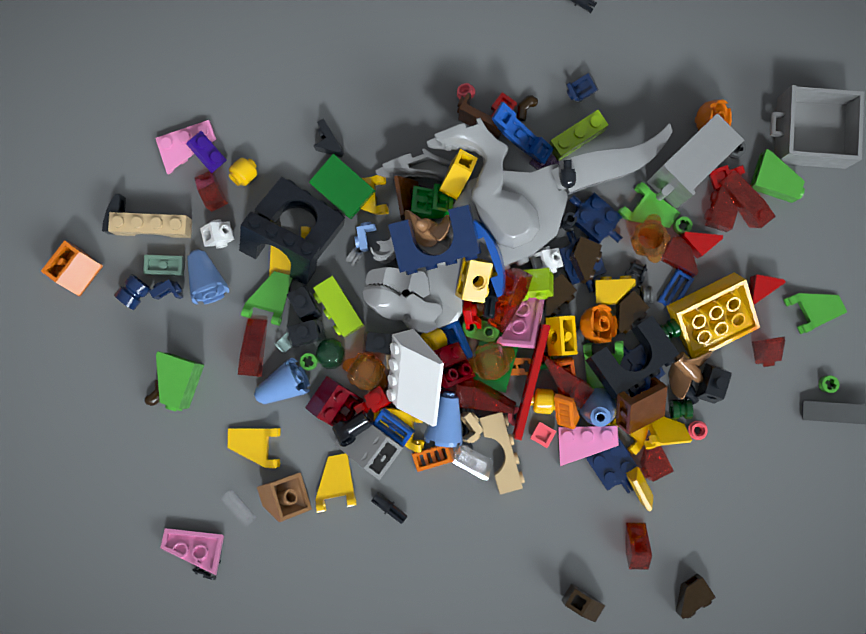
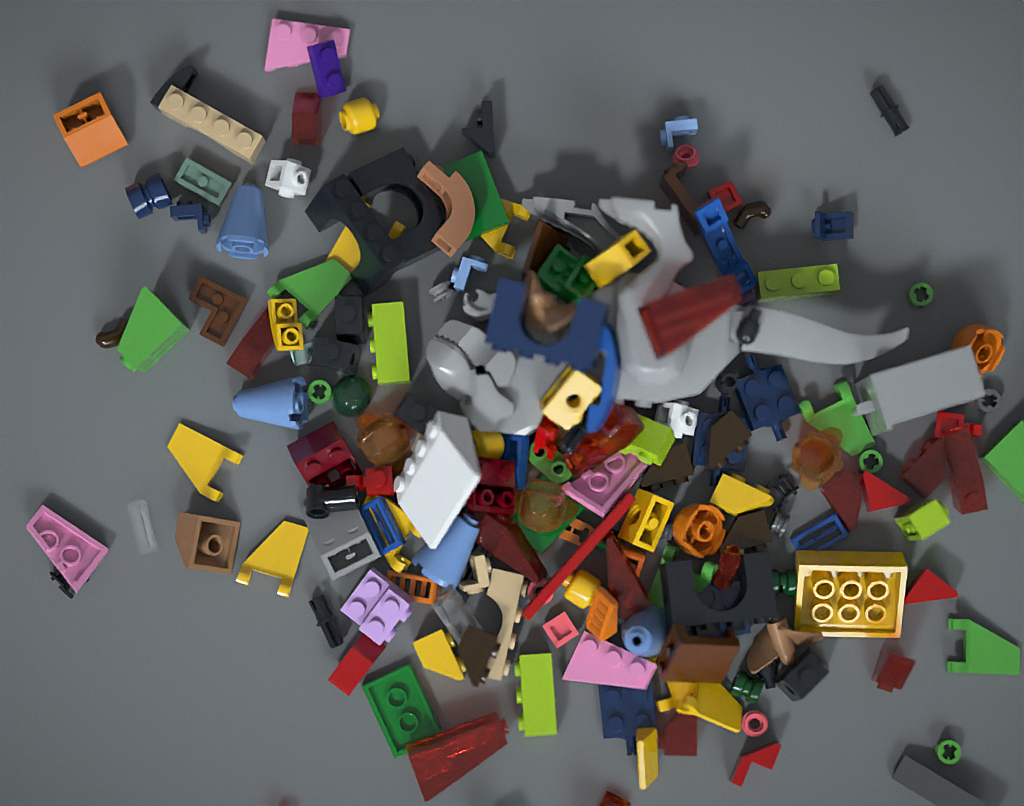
camera: 25 degrees right, 0 degrees up
none -> reddish brown plate [188,276,248,347]
none -> yellow slope [268,299,304,351]
none -> red slope [328,633,387,696]
none -> lavender plate [341,567,415,645]
none -> green tile [361,663,444,759]
none -> clear red slope [405,712,509,802]
none -> yellow slope [413,629,466,681]
none -> nougat arch [417,161,475,258]
none -> dark brown slope [458,624,501,688]
none -> lime brick [514,652,557,737]
none -> clear red slope [637,274,743,361]
none -> light blue bracket [659,116,698,152]
none -> clear red arm [713,545,742,590]
none -> red slope [729,741,782,787]
none -> lime brick [894,499,951,541]
none -> bright green bush [908,282,933,307]

